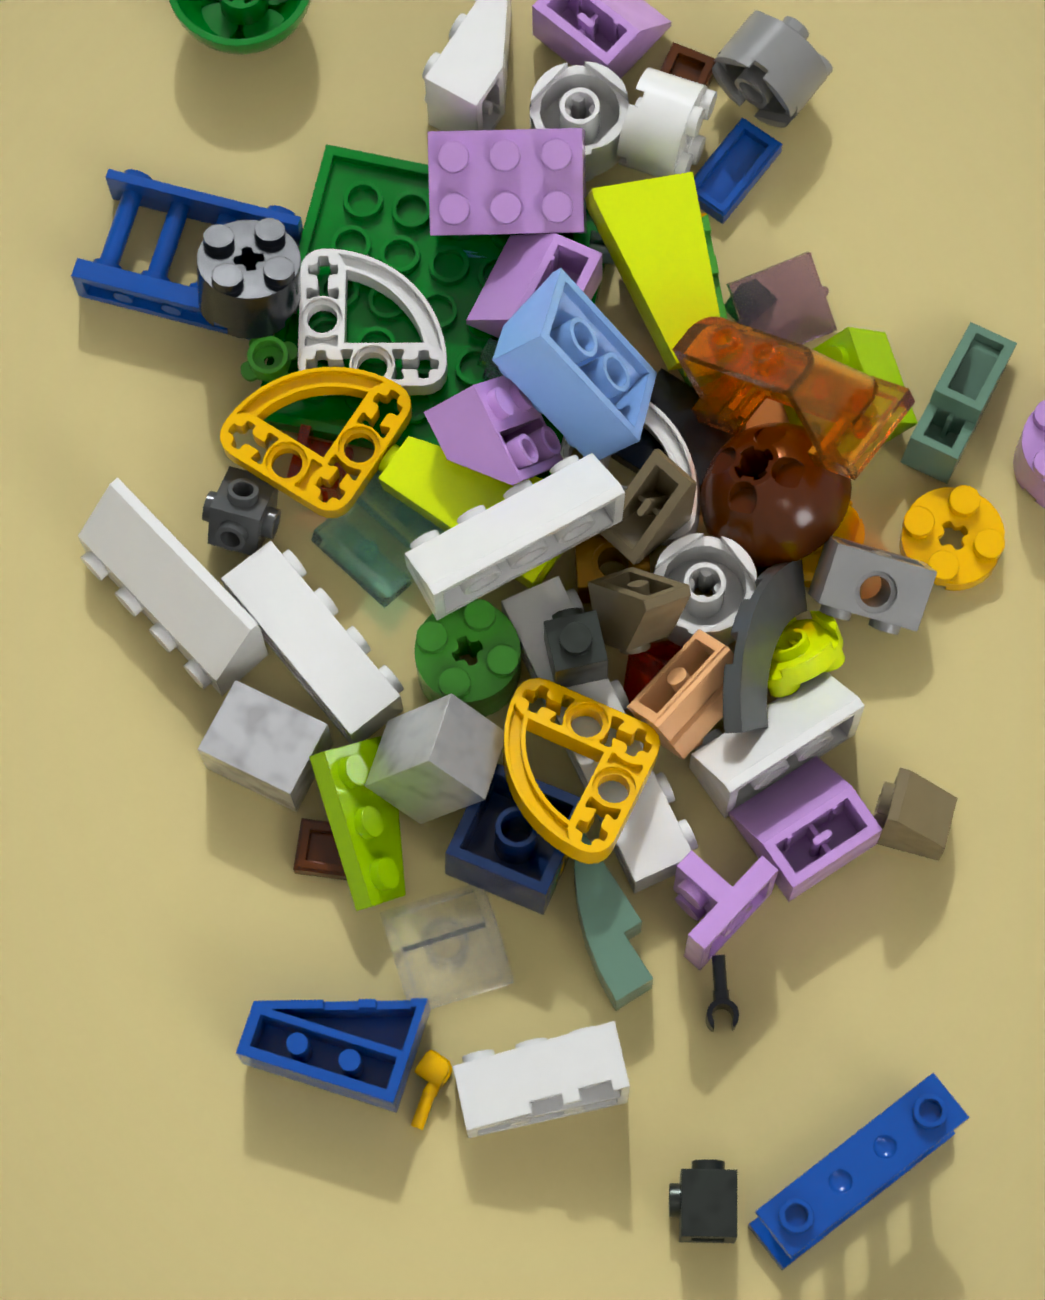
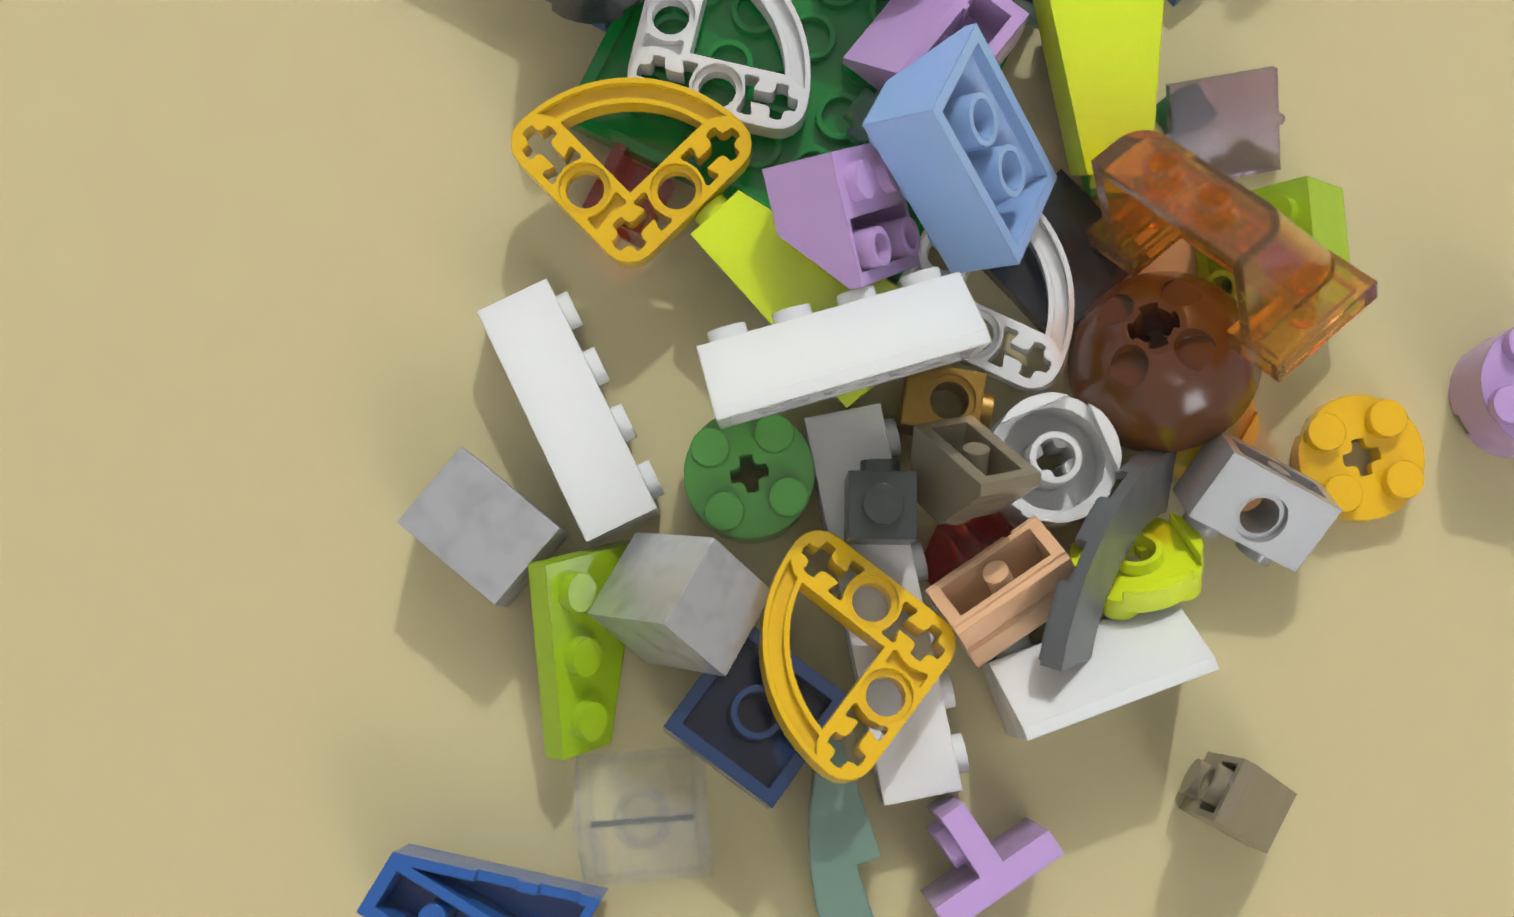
camera: 10 degrees right, 10 degrees up
white slope [78,477,268,696] -> none
dark grey brick [202,466,281,555] -> none
bright green plate [240,336,298,382] -> none
reddish brown tile [293,818,347,880] -> none
clear light blue slope [311,470,445,608] -> none
dark tan slope [600,449,697,564] -> none
lavender slope [728,756,883,902] -> none
sand green slope [901,322,1017,484] -> none

